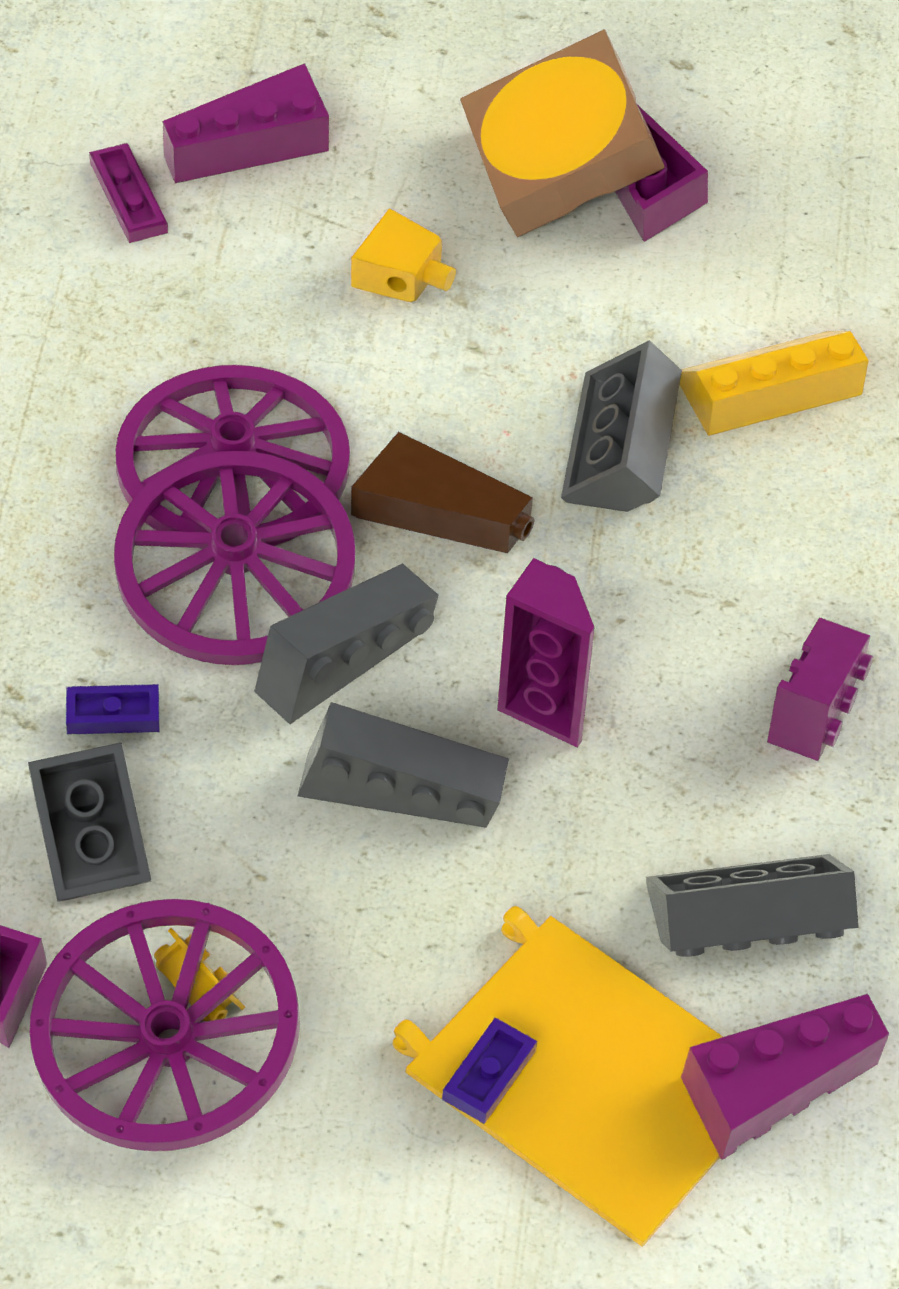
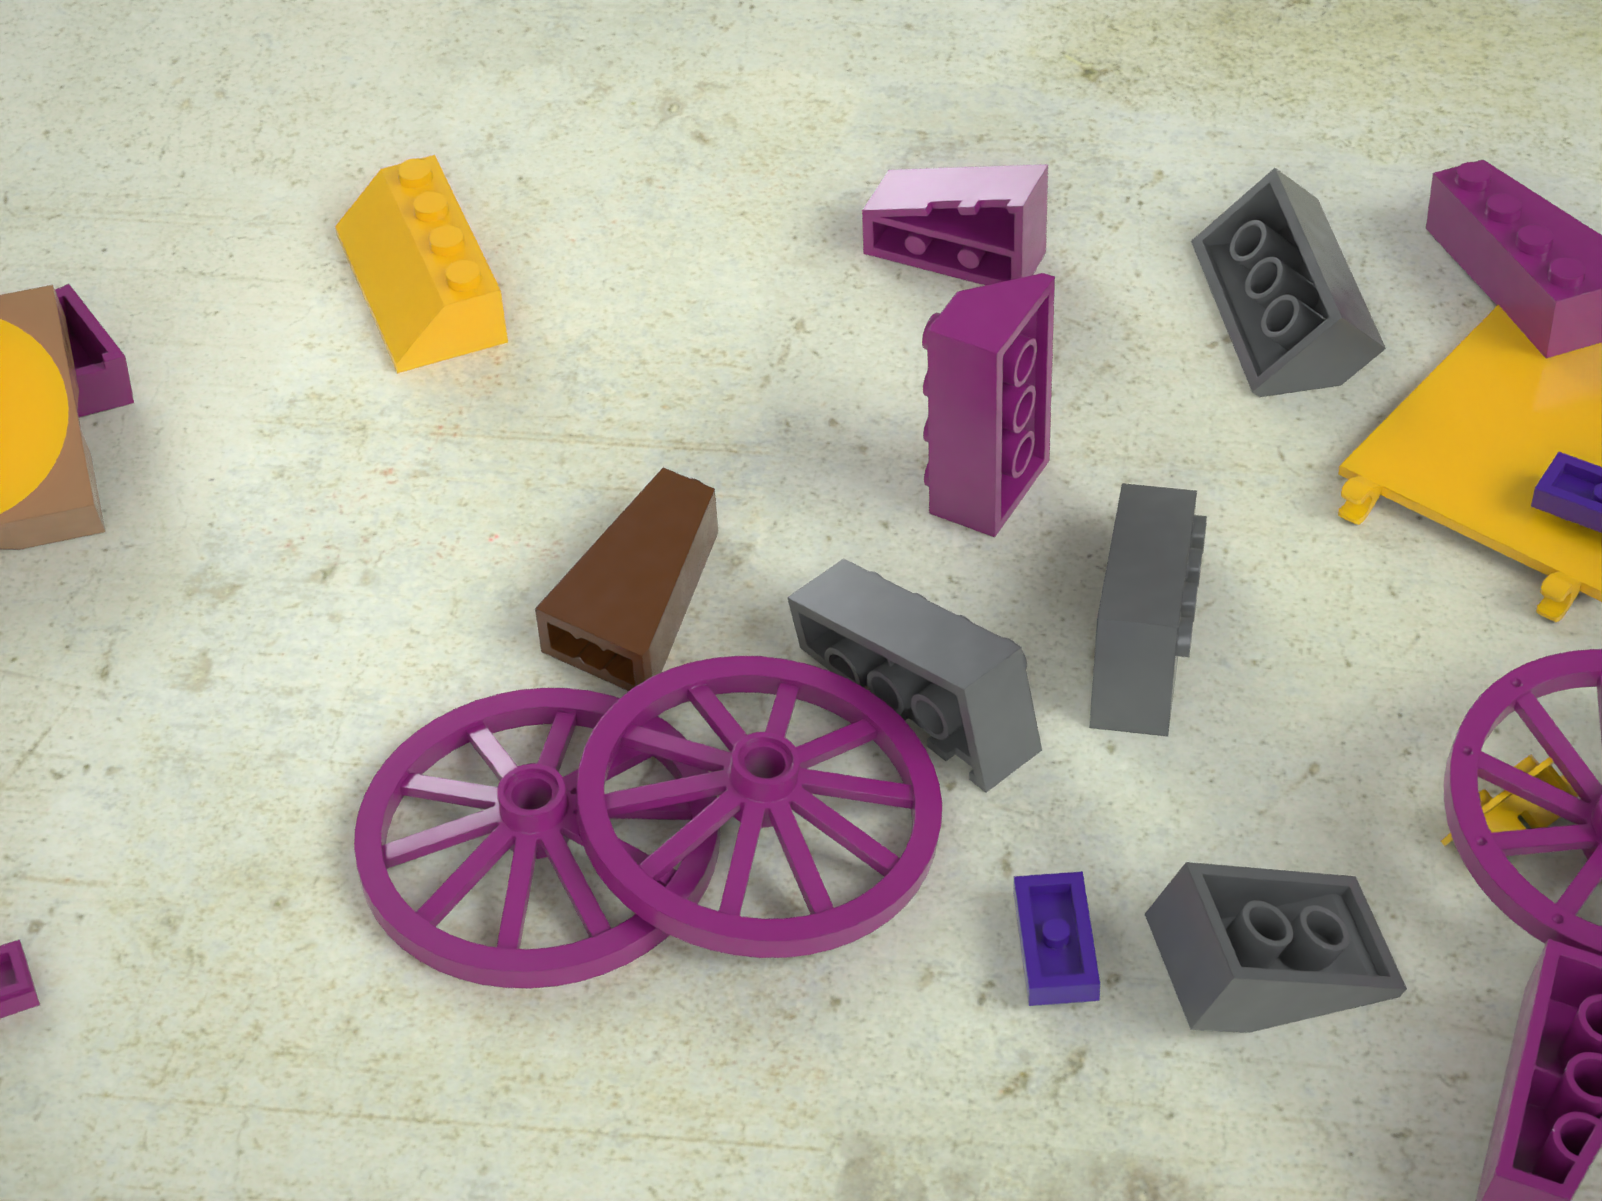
camera: 85 degrees left, 5 degrees down
yellow torso [351,209,456,302] -> none
dark grey slope [561,340,682,512] -> none

